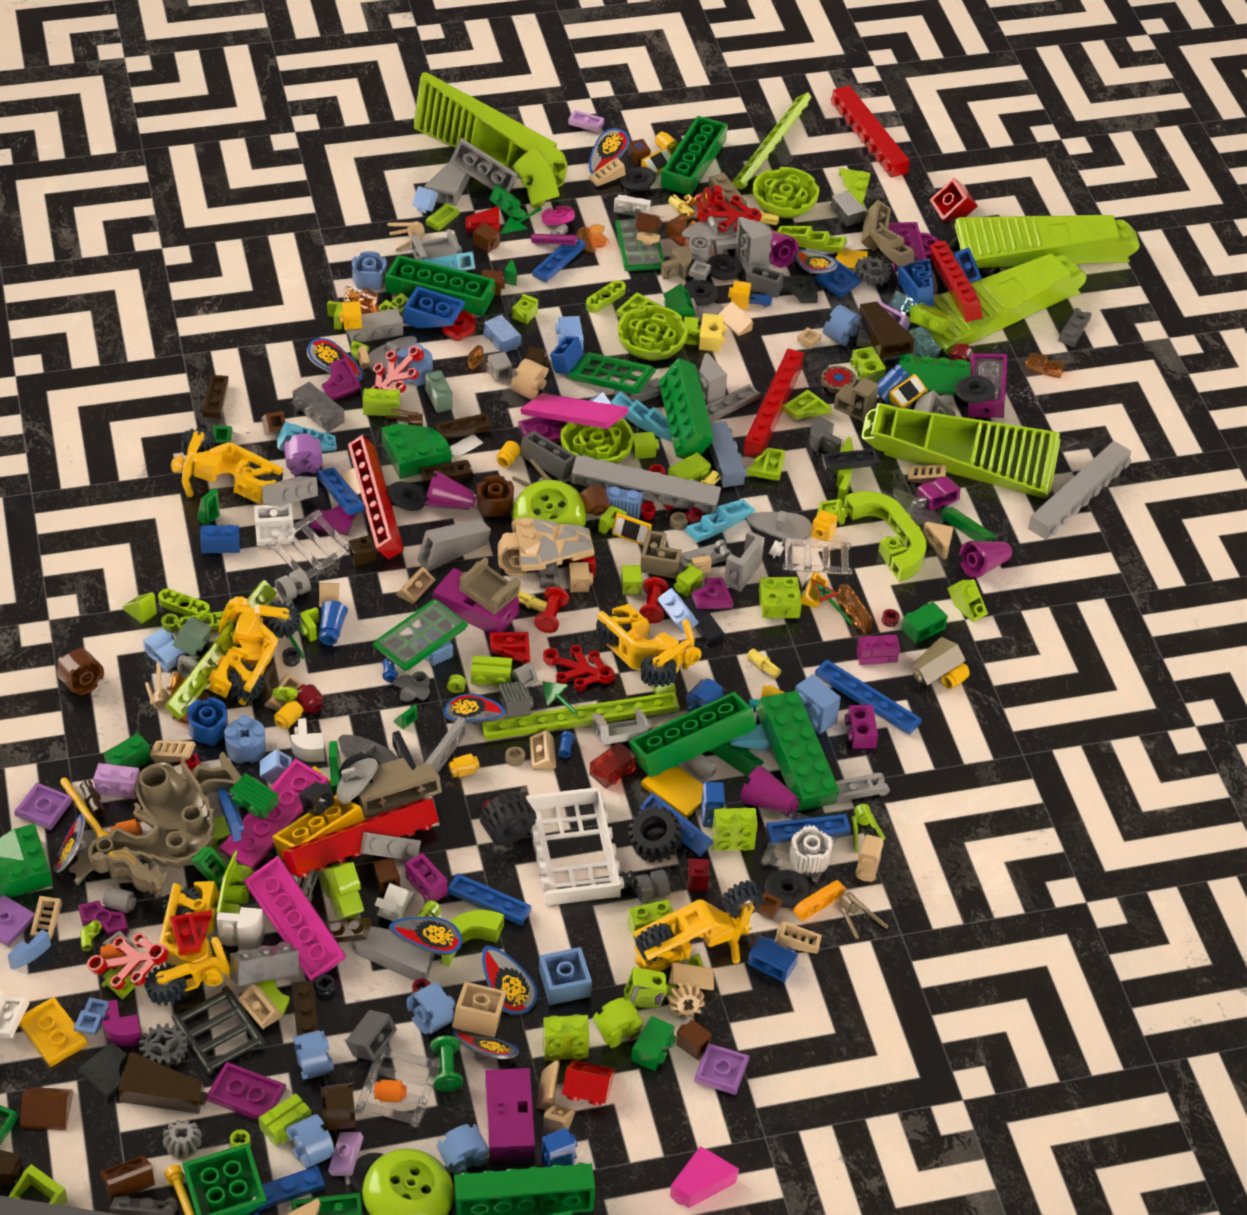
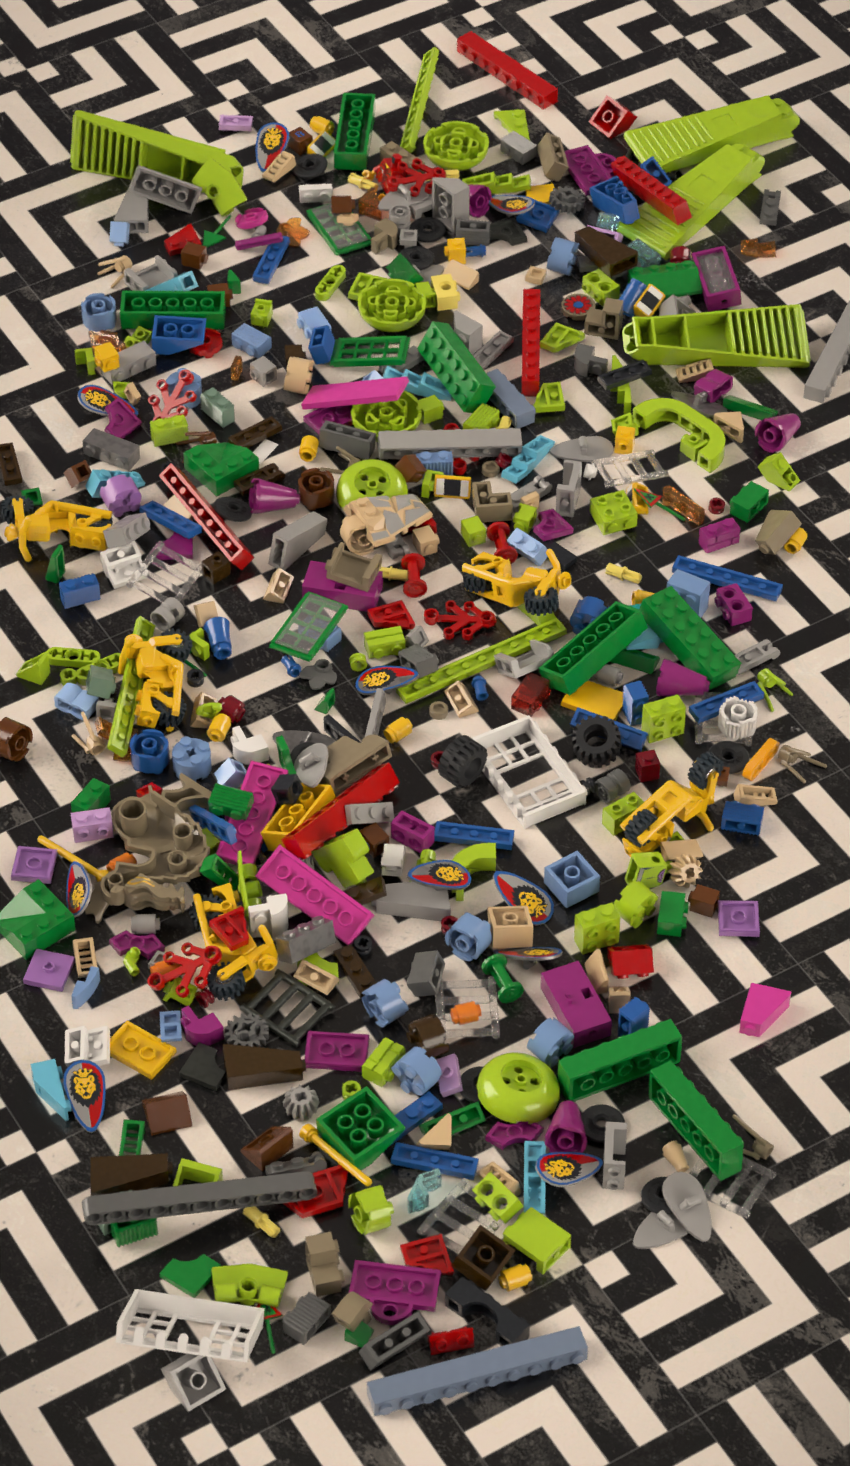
camera: 15 degrees left, 0 degrees up
dark brown pin [80,780,105,817] -> none
tan slope [150,740,196,763] -> none
light grey shield [368,336,417,374] -> none
lime tile [426,203,460,231] -> none
green hinge [489,185,527,219] -> none
green piece [542,681,578,715] -> none
tan brick [856,834,883,882] -> none
dark tan slope [870,227,914,267] -> none
lime brick [909,302,951,334] -> none
black wheel [955,375,995,403] -> none
none -> dark red bush [195,987,215,1008]

